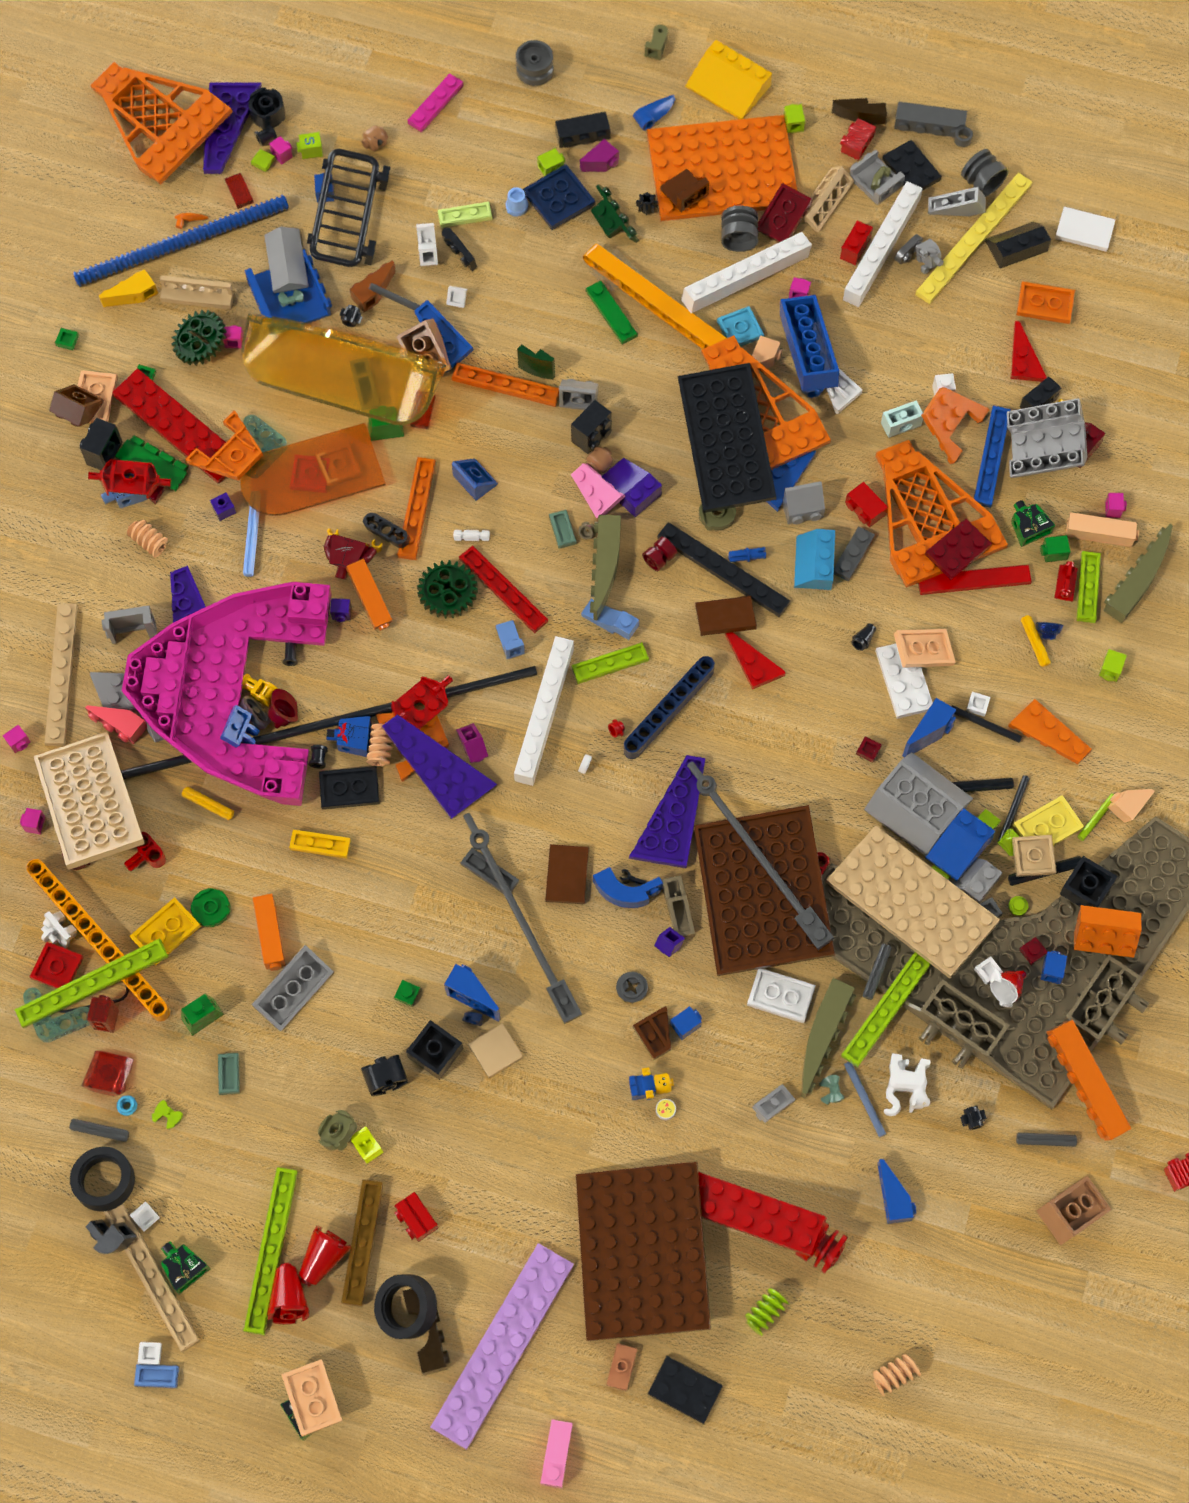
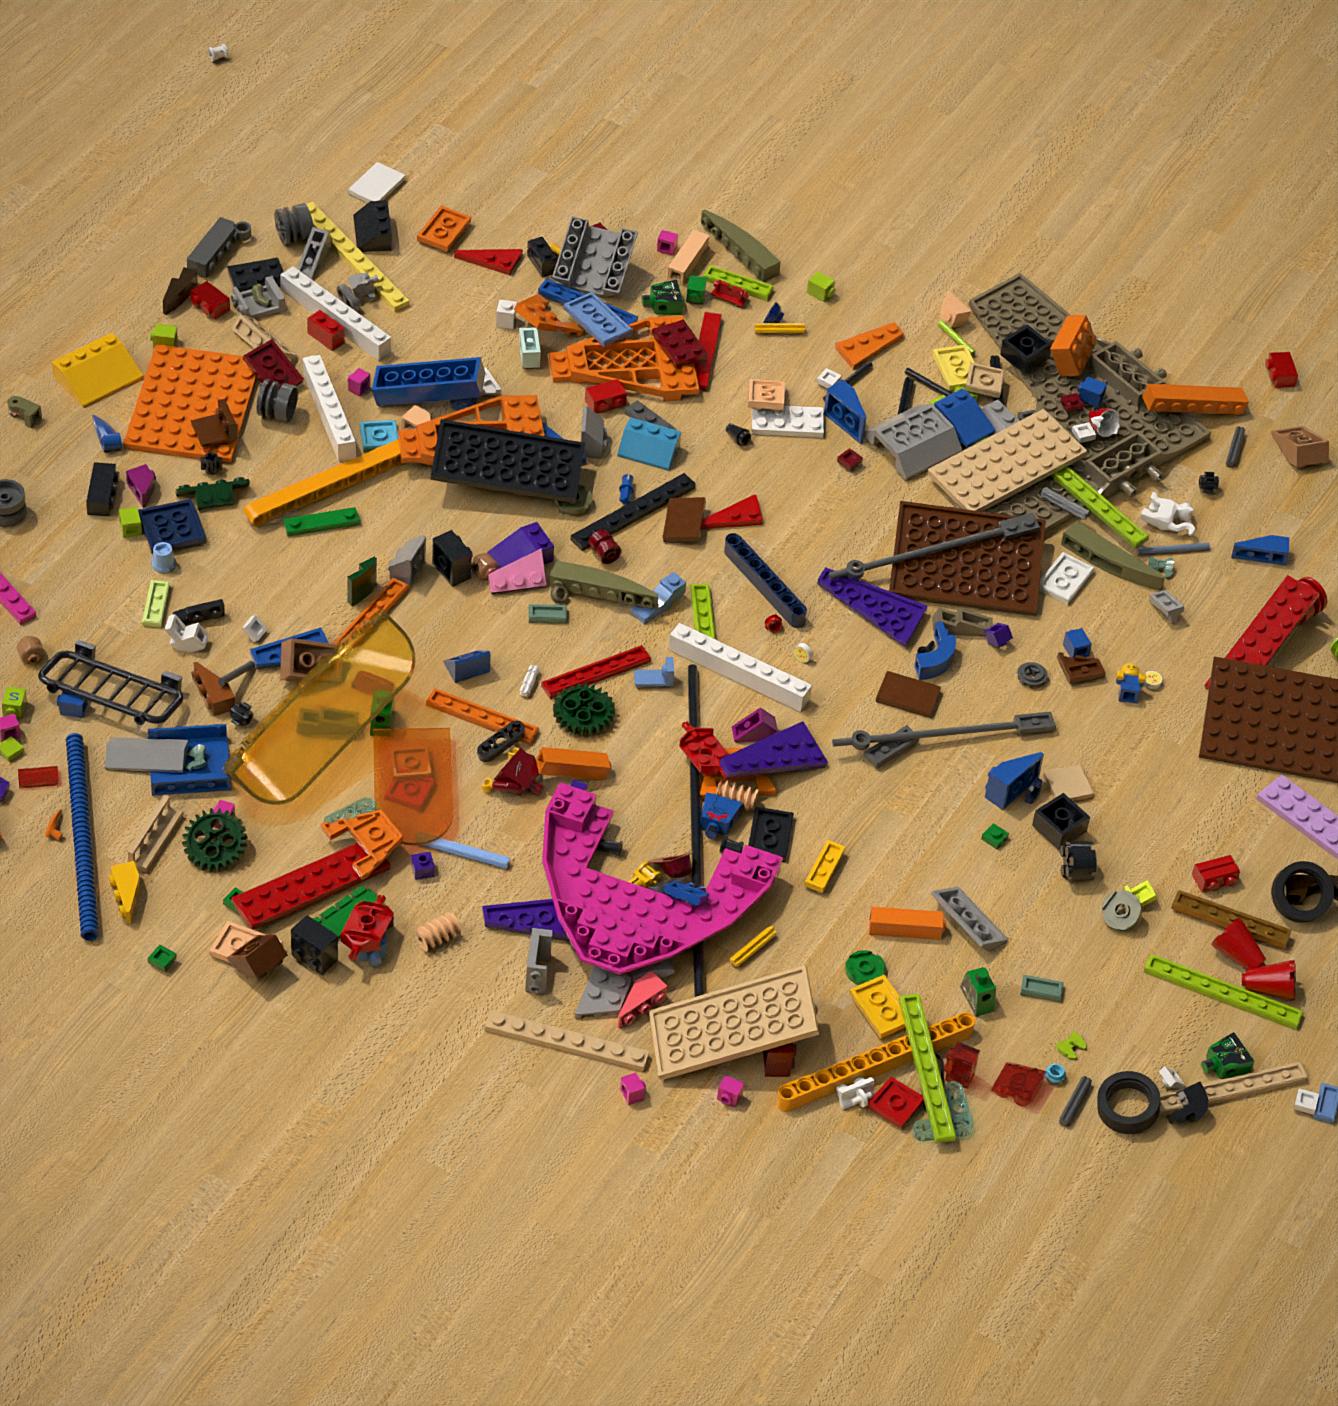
camera: 80 degrees left, 20 degrees down
lime plate [1008,896,1028,916] -> none
none -> medium blue tile [563,292,633,347]

